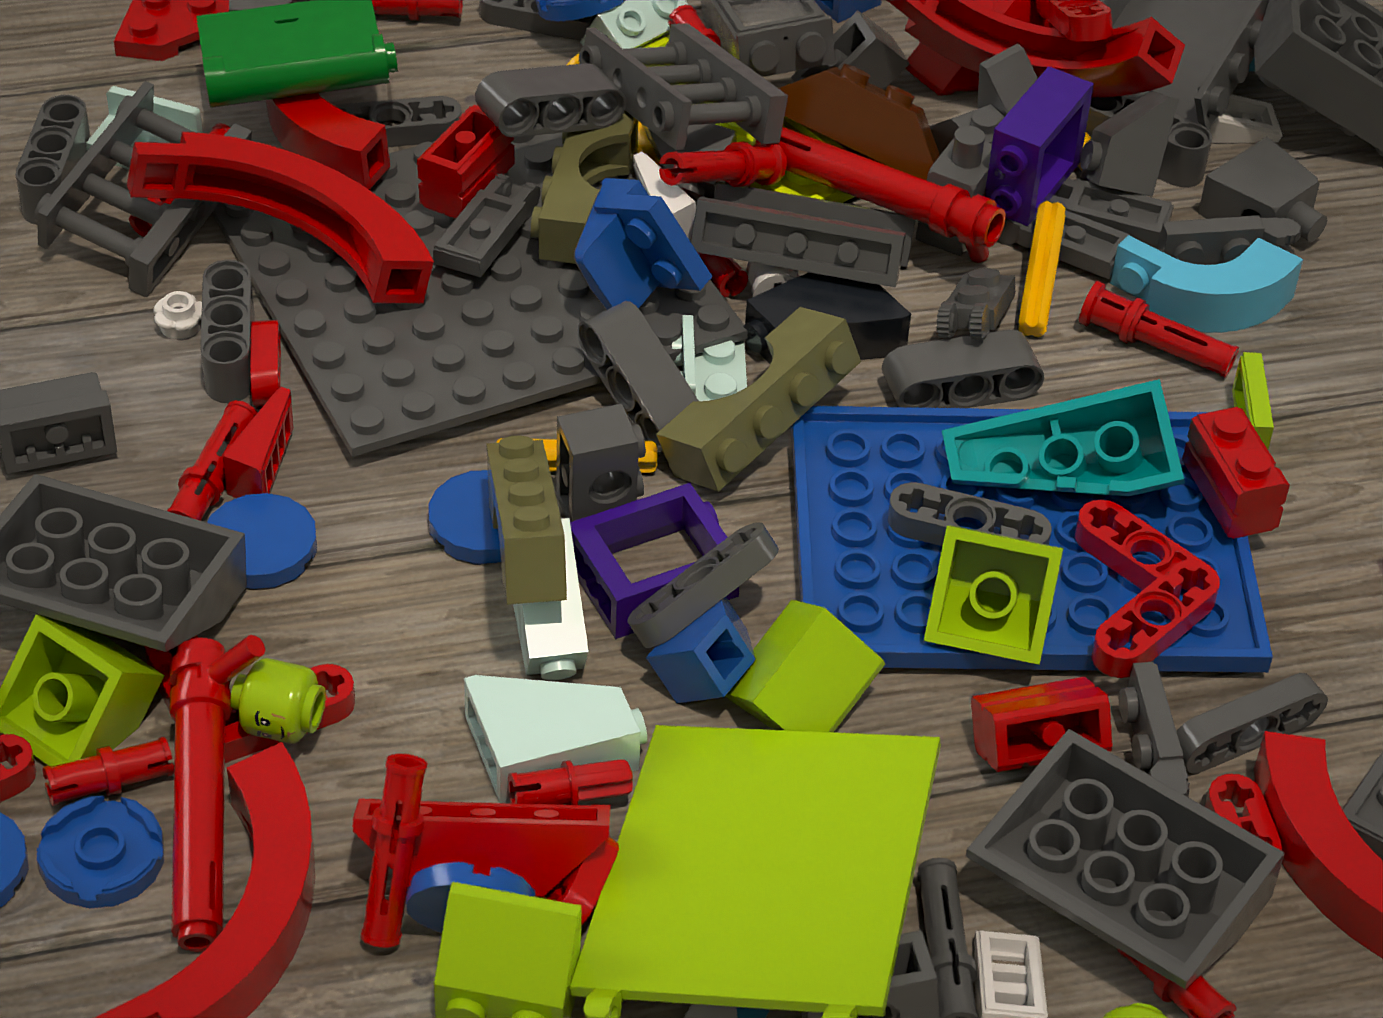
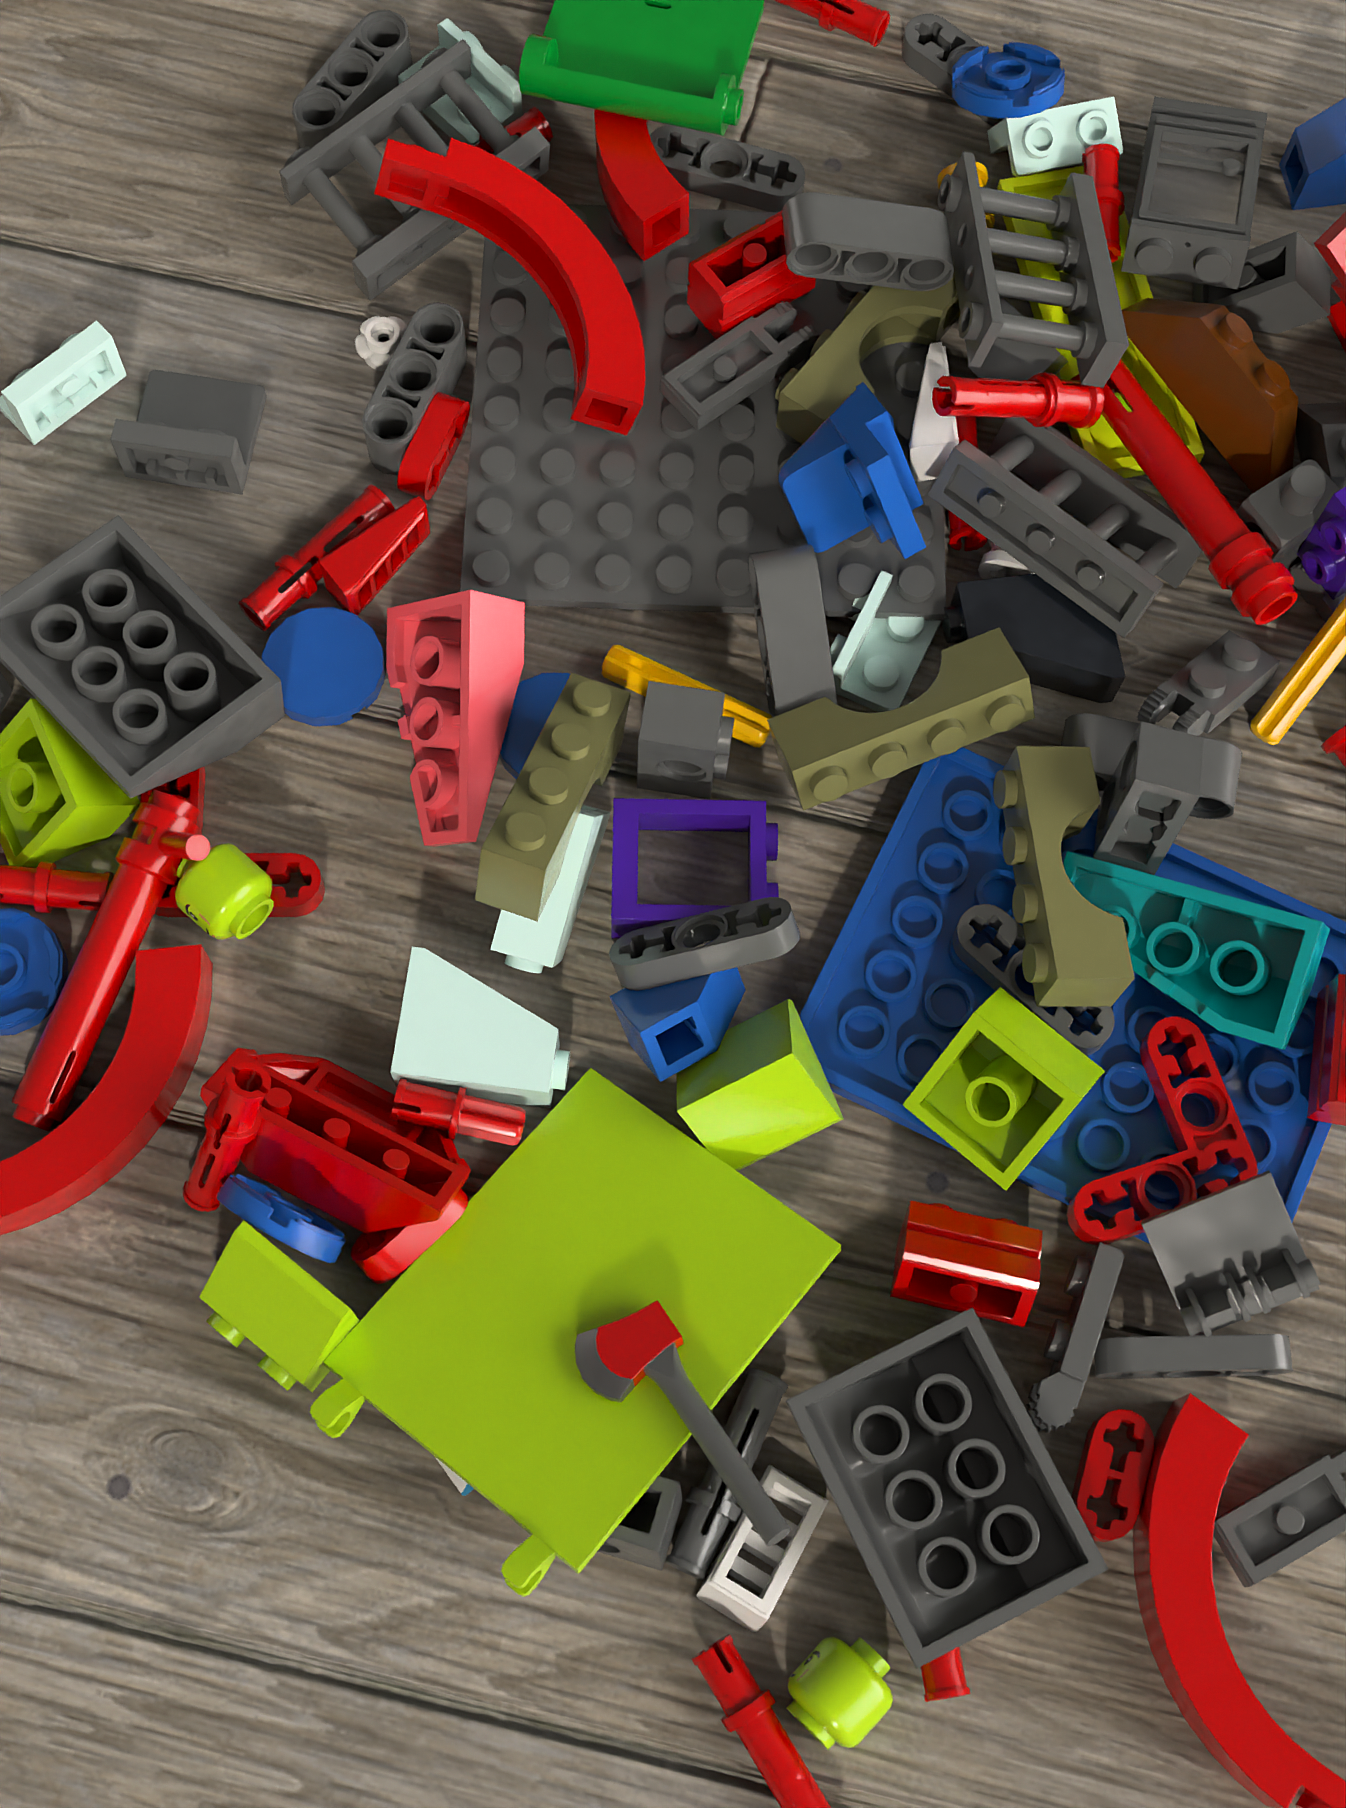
camera: 25 degrees right, 25 degrees up
none -> coral wedge [386,590,525,847]
none -> piece [575,1300,791,1547]
none -> olive arch [993,746,1135,1007]
none -> dark grey brick [1093,721,1204,875]
none -> dark grey hinge [1141,1170,1320,1337]

